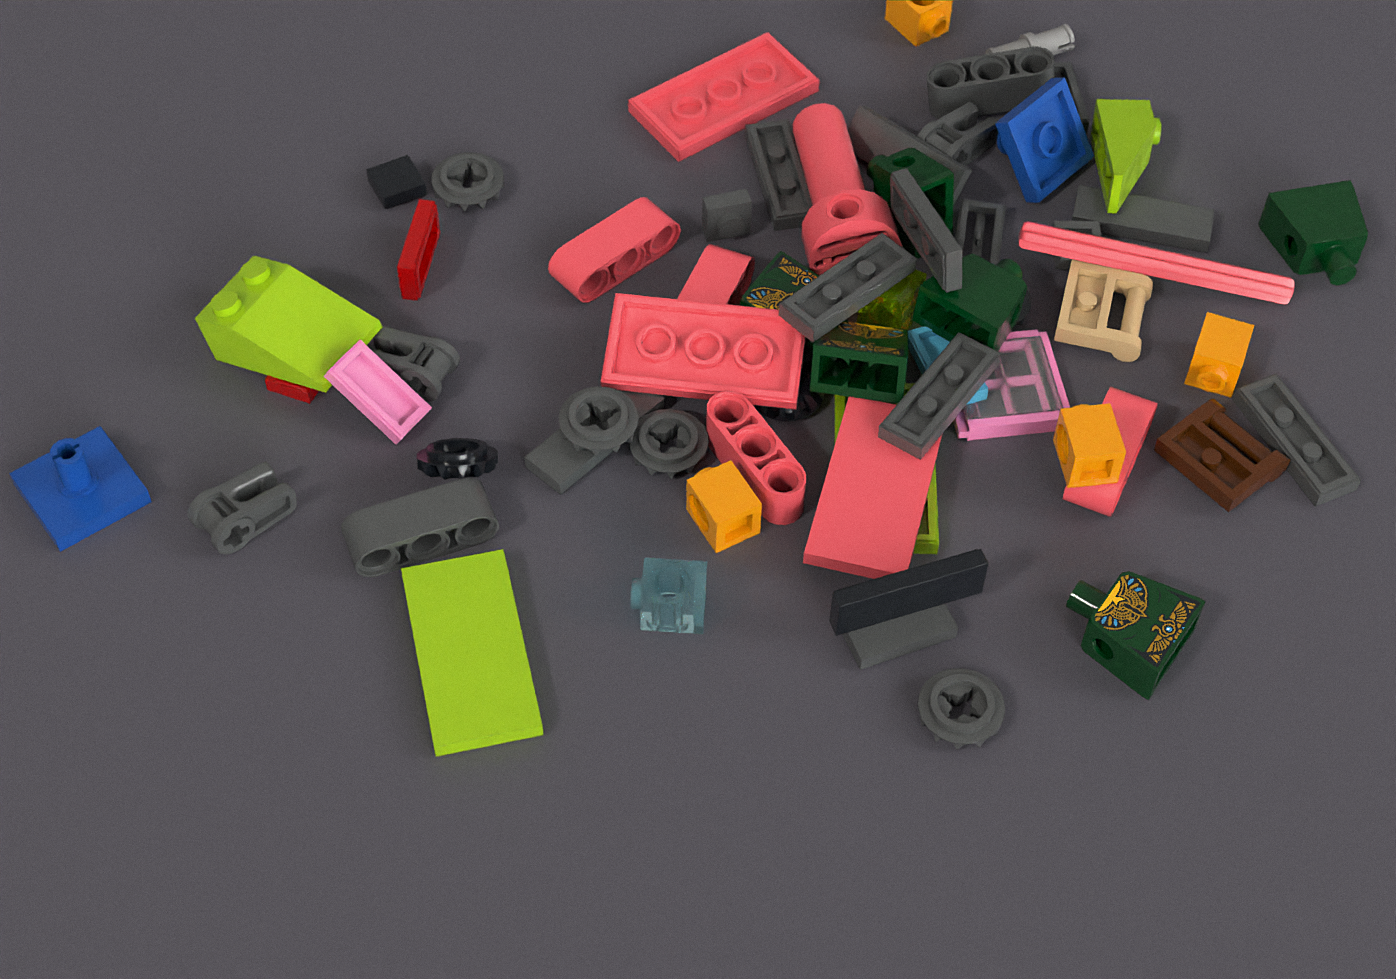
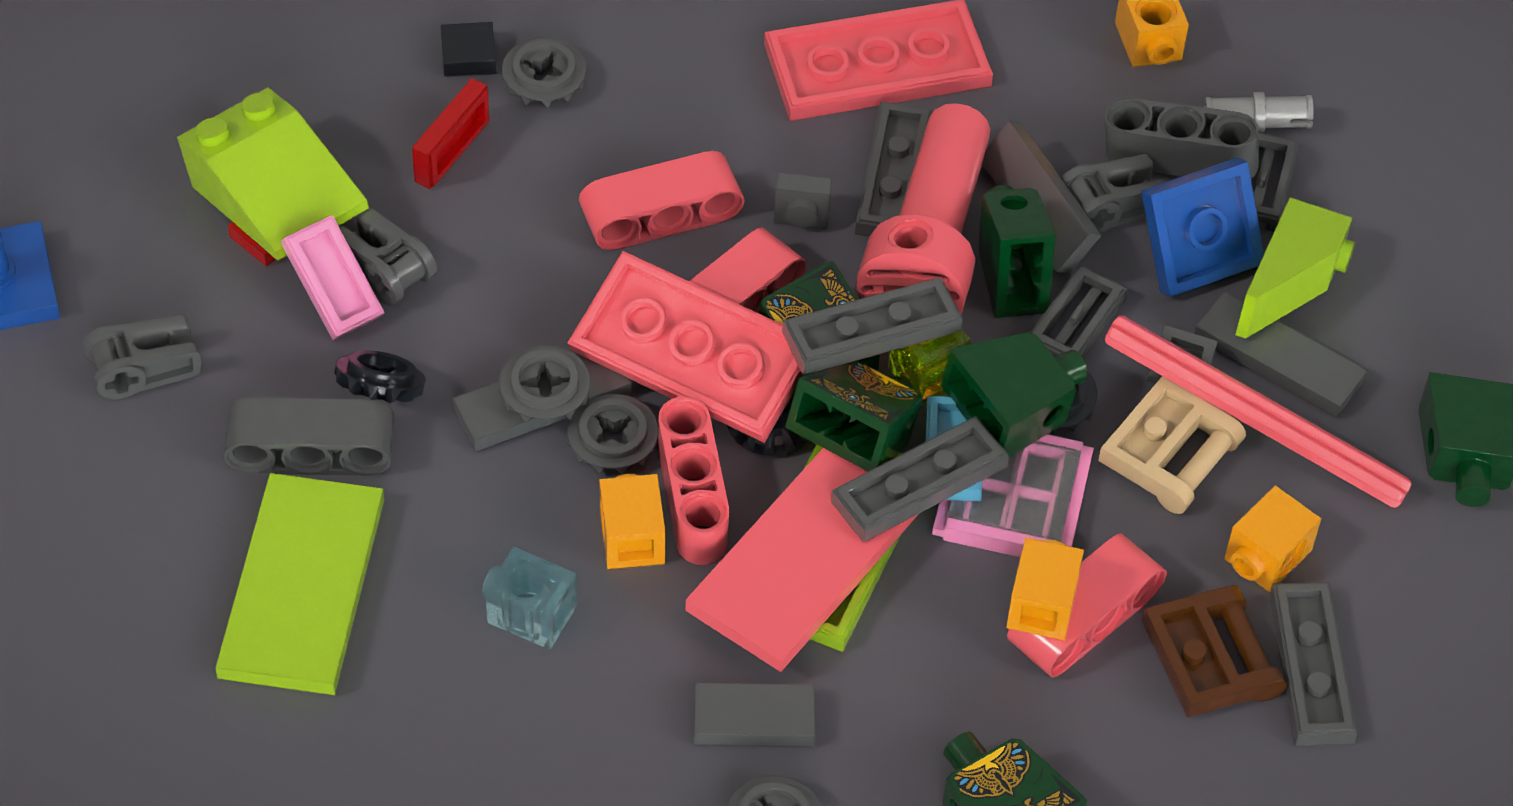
camera: 20 degrees right, 0 degrees up
black tile [829,549,989,636] -> none
dark grey tile [890,168,962,293] -> none

